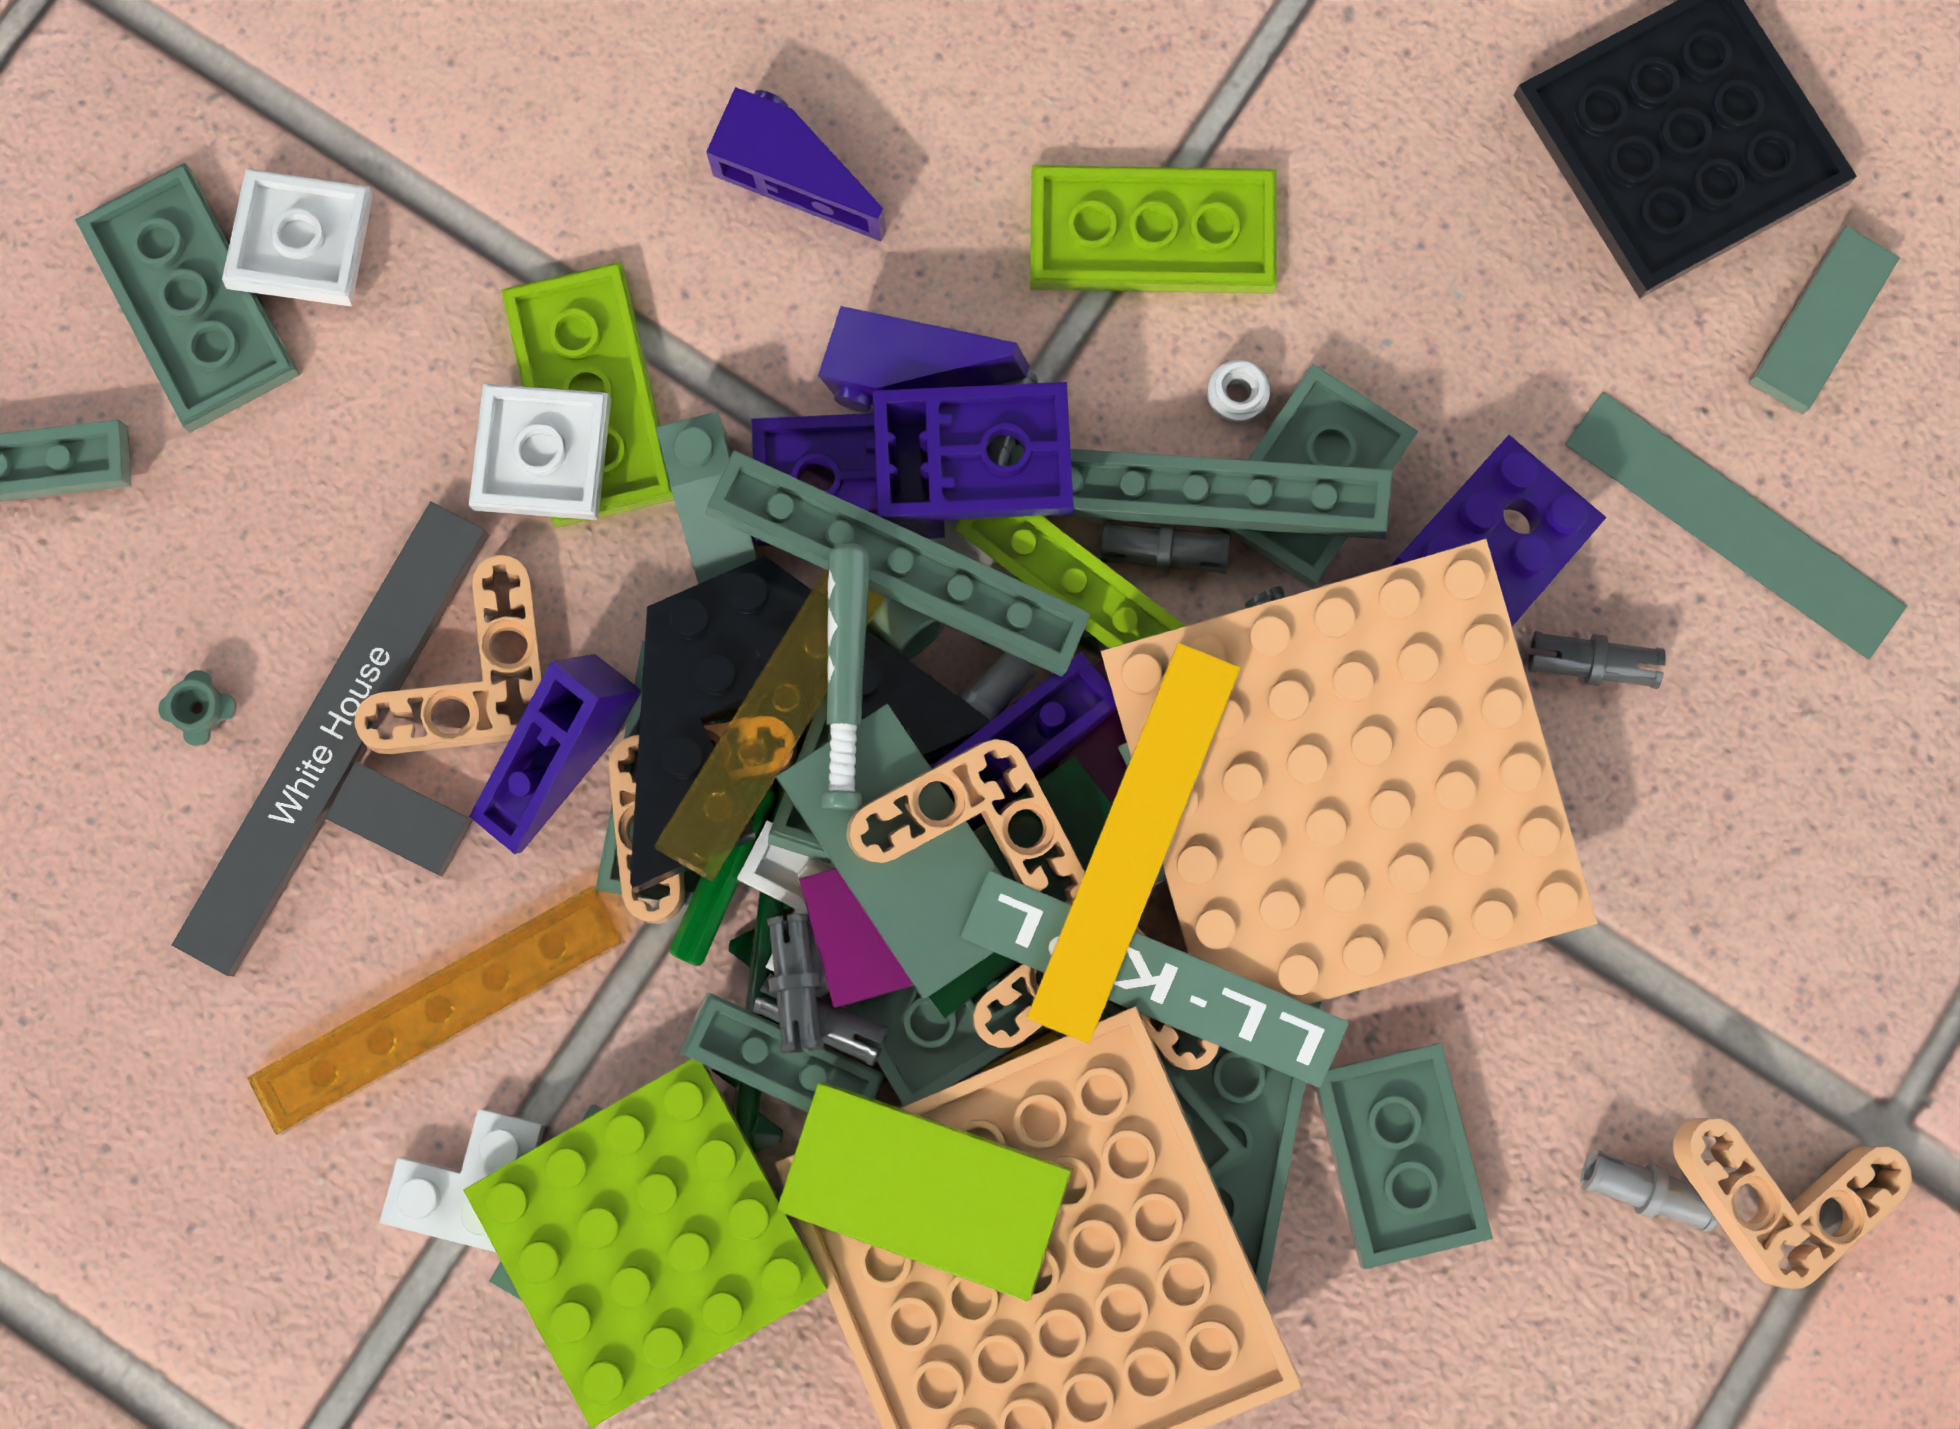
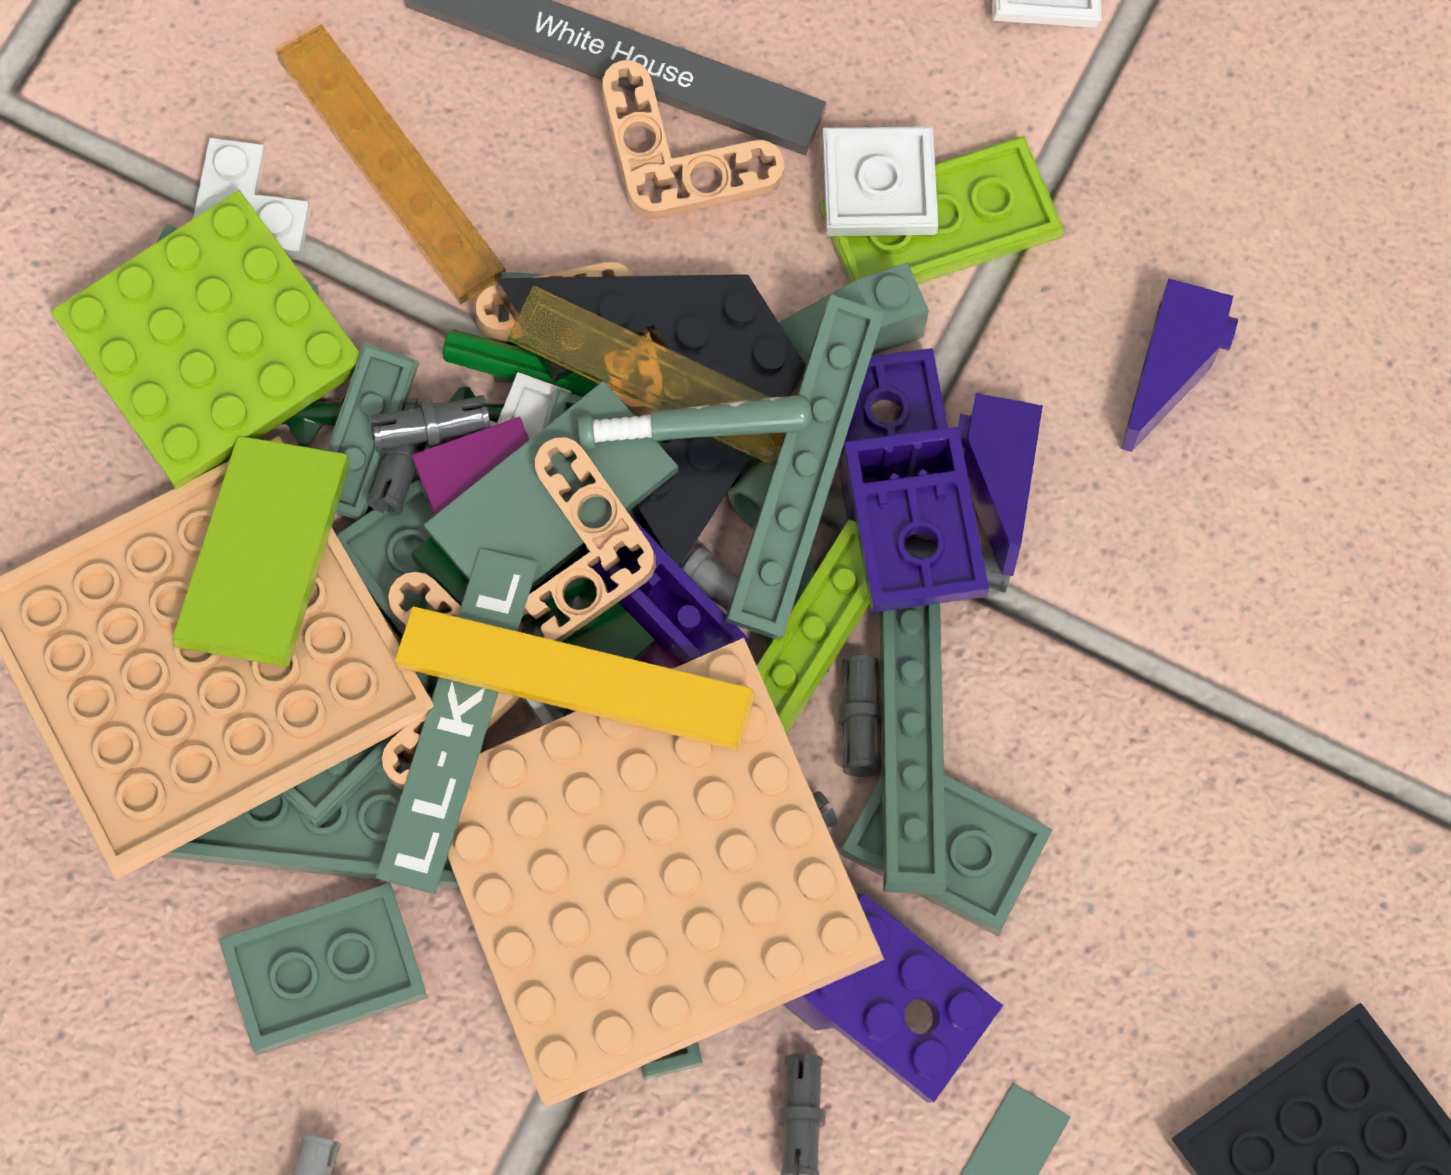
camera: 80 degrees right, 10 degrees down
dark grey tile [325,761,473,877] -> none
dark purple slope [469,654,641,854] -> none
lime tile [1030,165,1277,294] -> none
white plate [1207,360,1270,423] -> none

